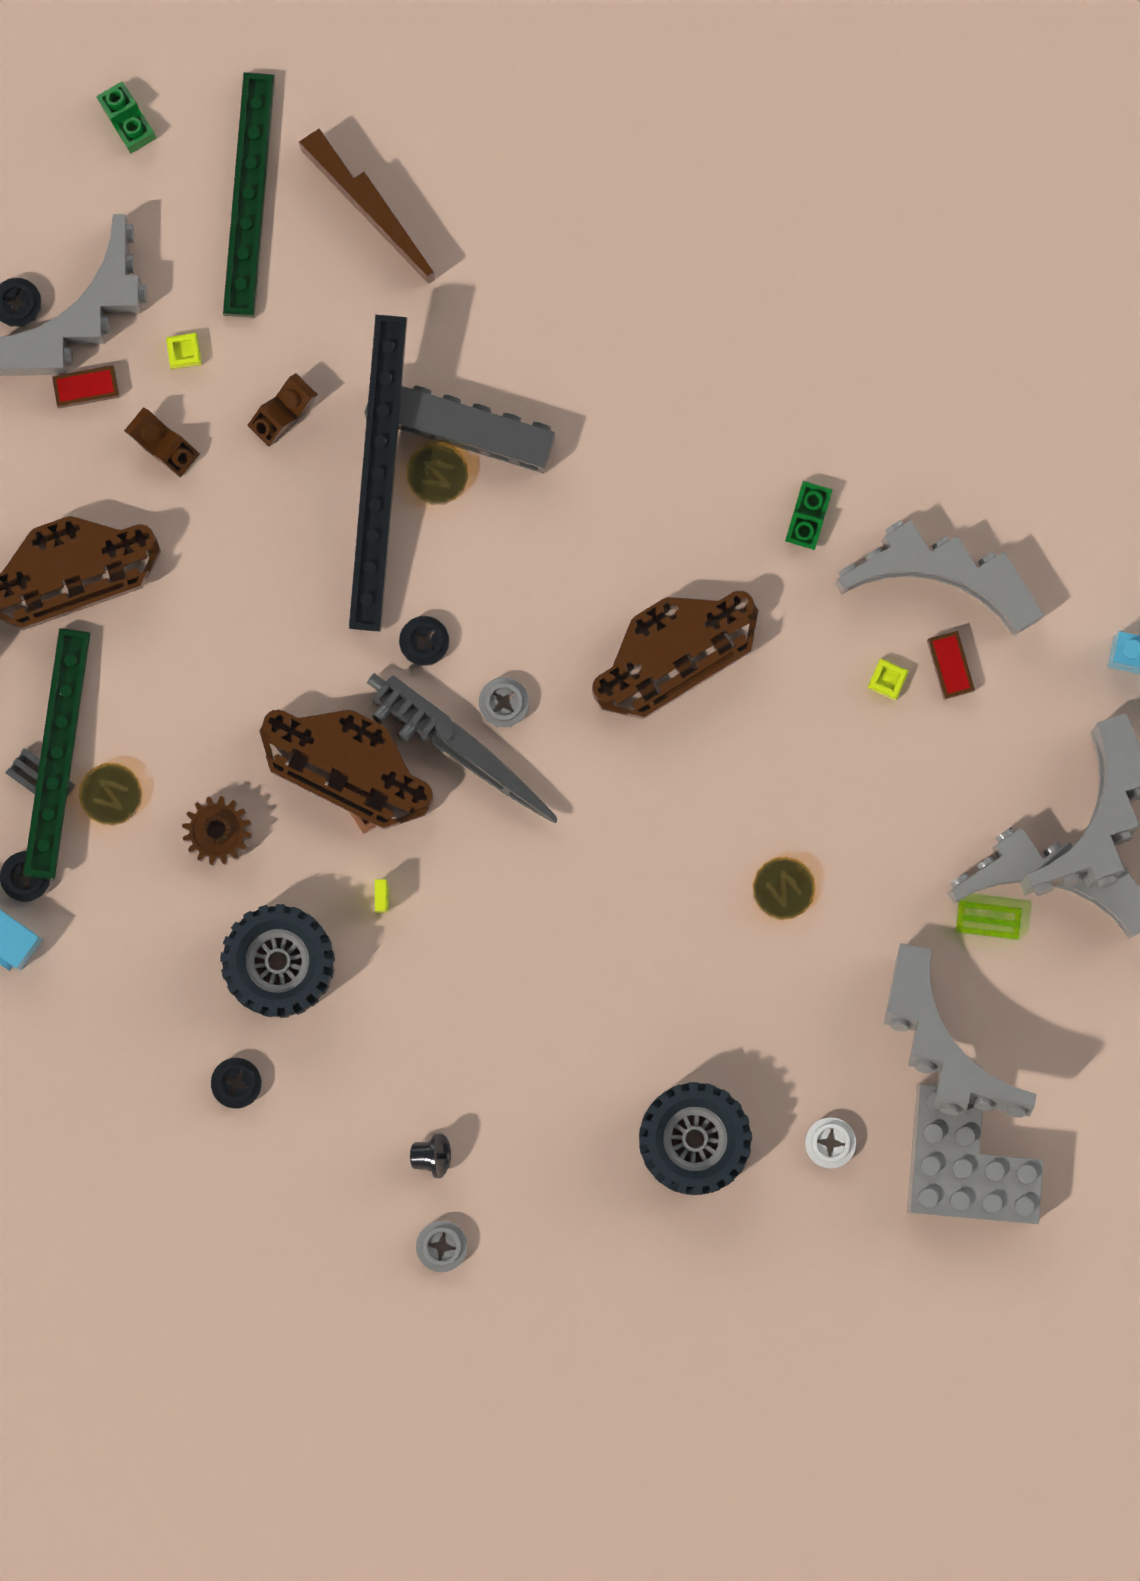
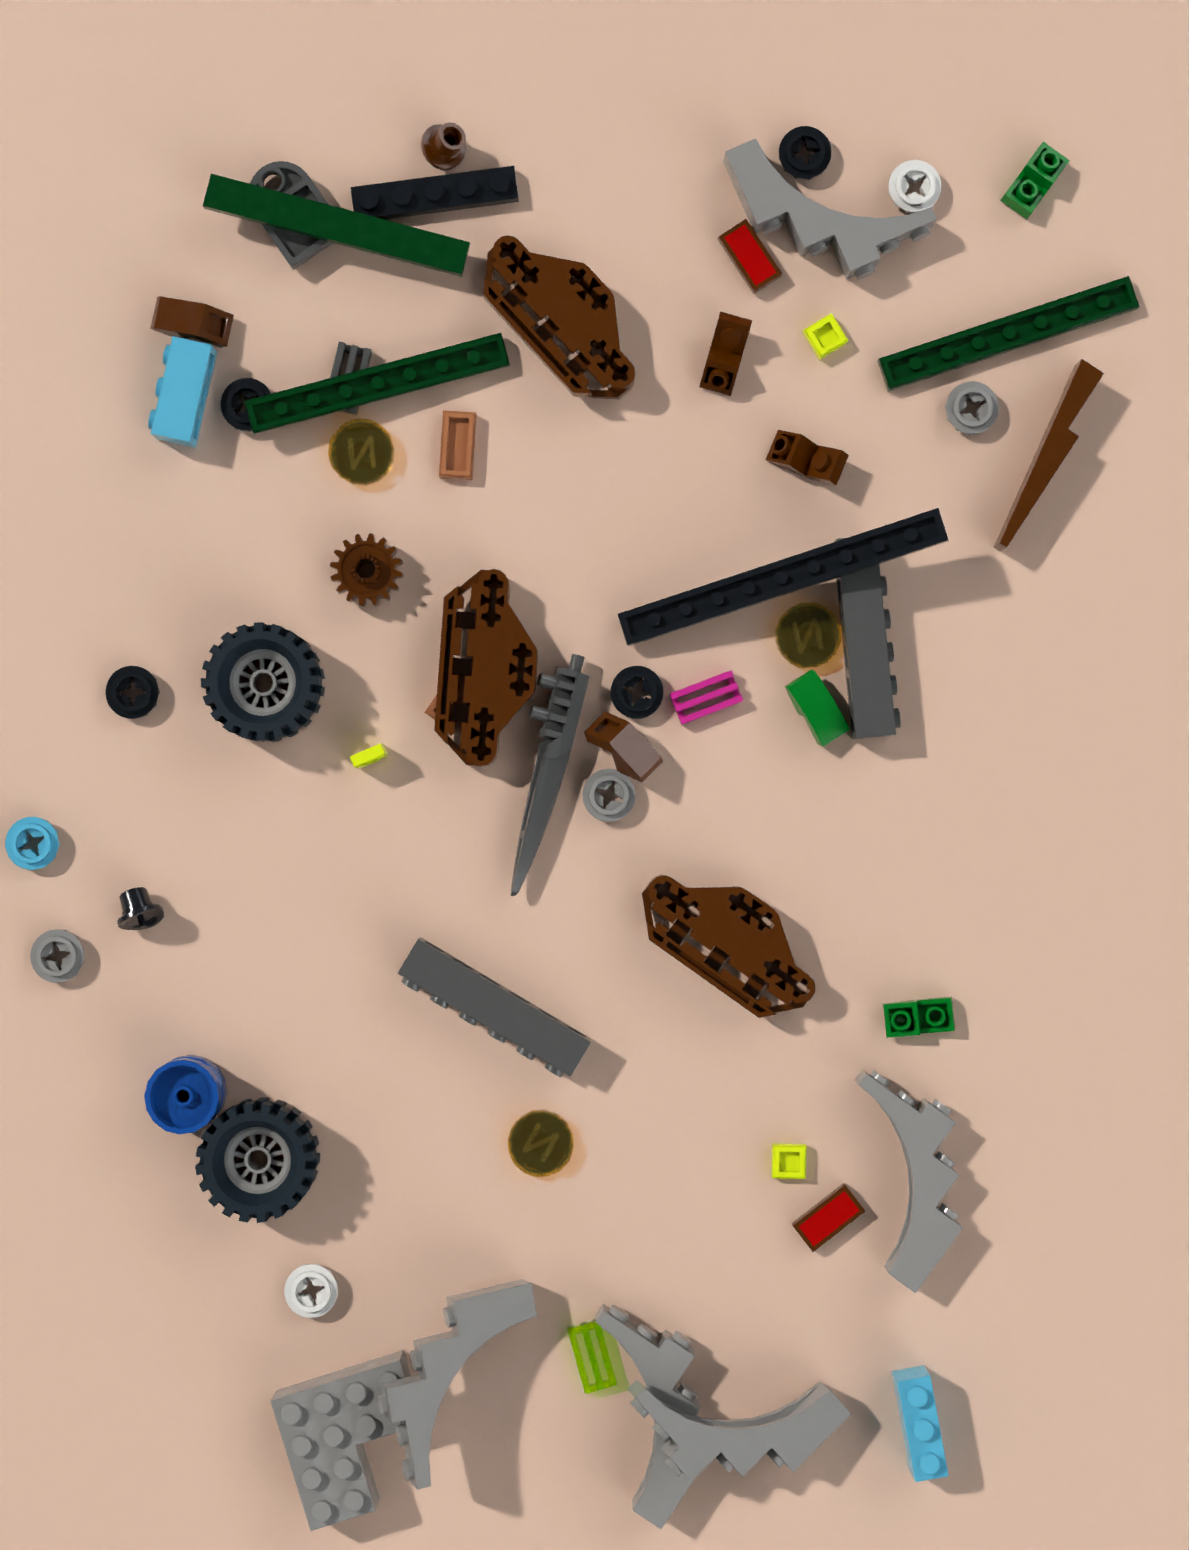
camera: 65 degrees right, 5 degrees up
none -> medium azure gear [5,817,60,870]
none -> blue wheel [144,1055,227,1134]
none -> dark grey brick [397,937,591,1077]
none -> nougat tile [439,410,477,480]
none -> reddish brown slope [584,711,663,782]
none -> dark pink tile [669,670,743,725]
none -> green slope [784,669,850,747]
none -> white gear [888,160,941,213]
none -> light grey gear [945,381,999,435]

